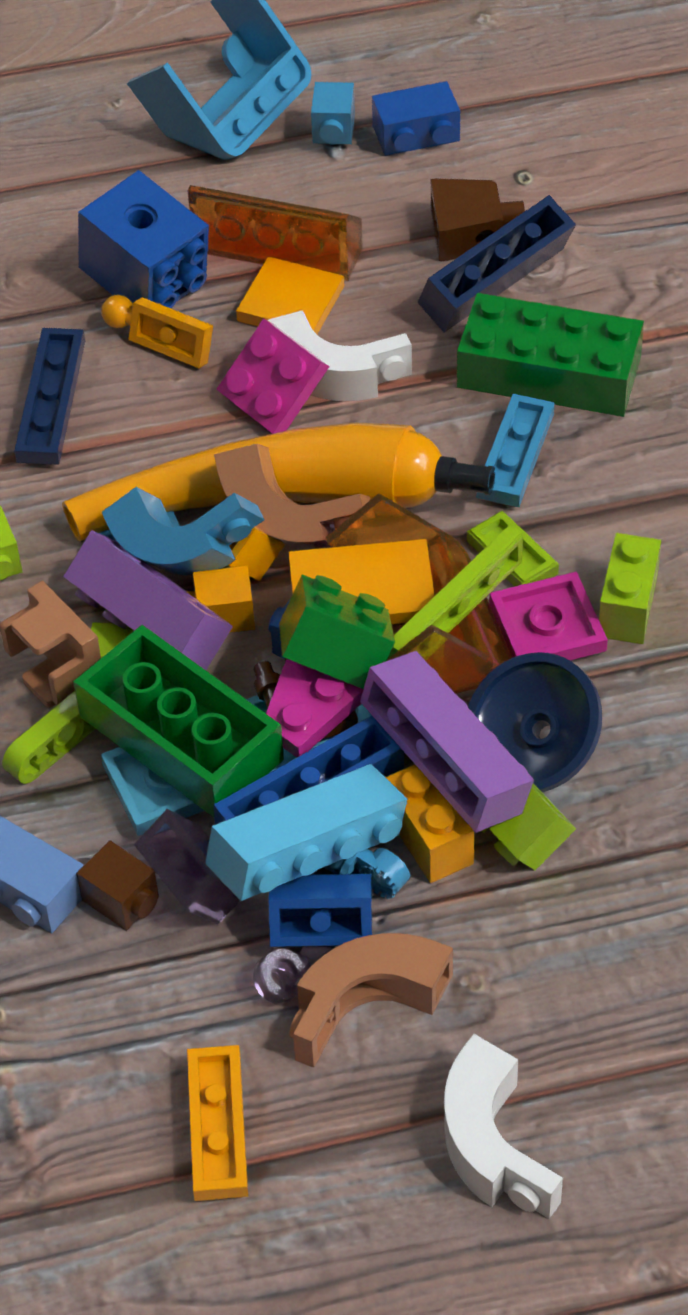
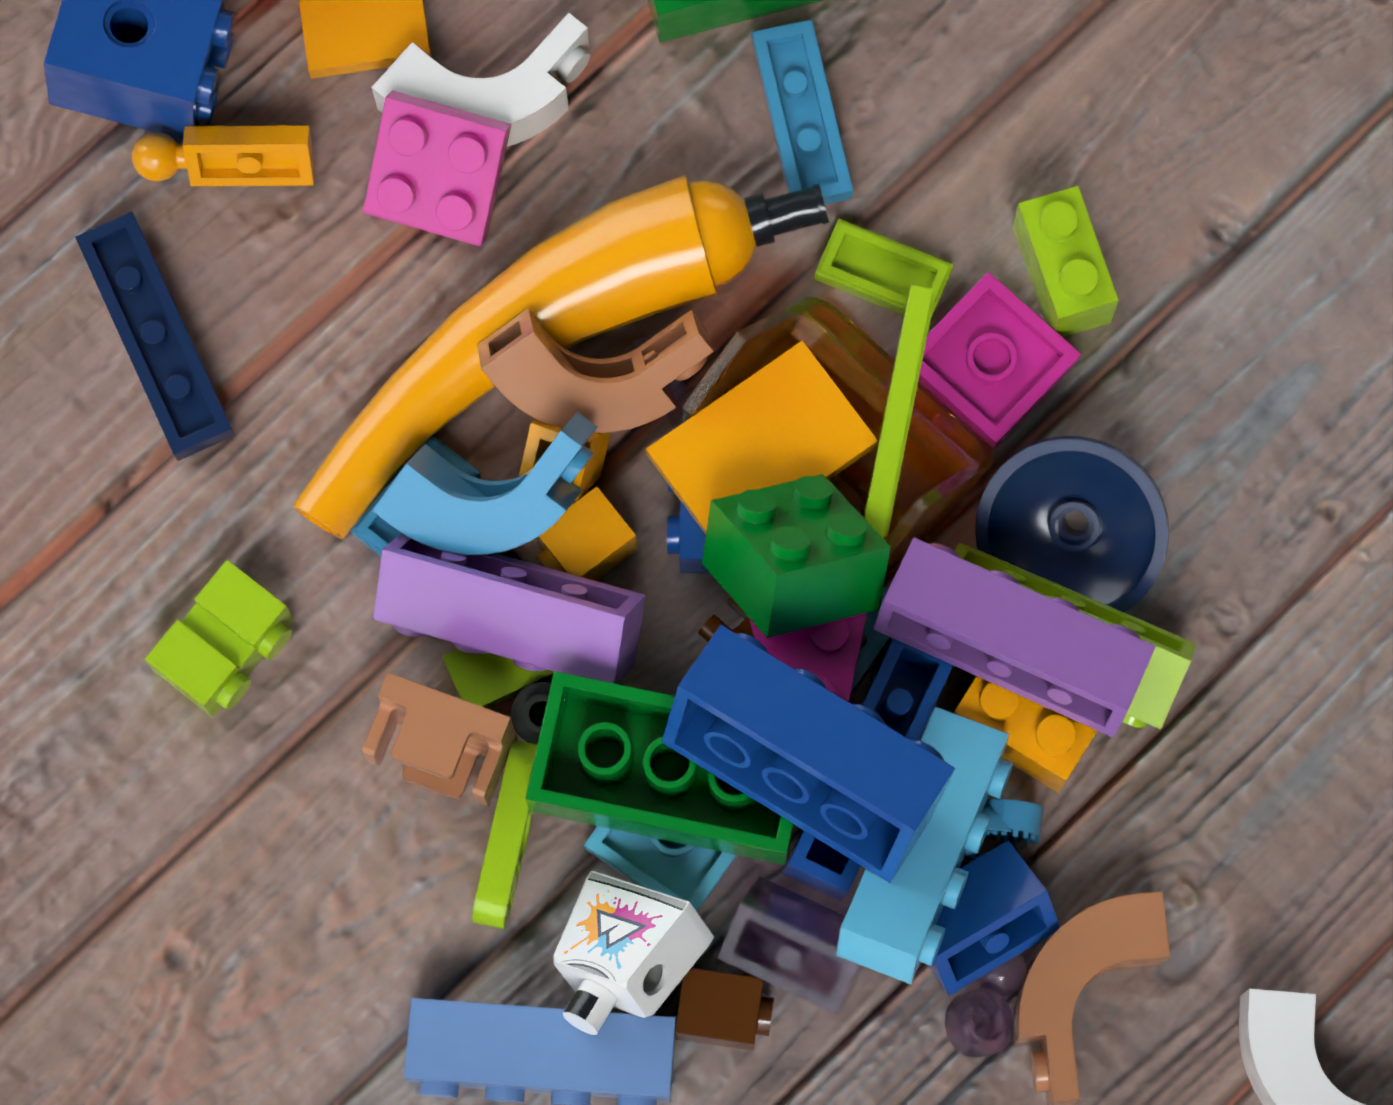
camera: 30 degrees left, 25 degrees up
none -> white torso [553,870,714,1035]
none -> blue brick [662,625,955,883]

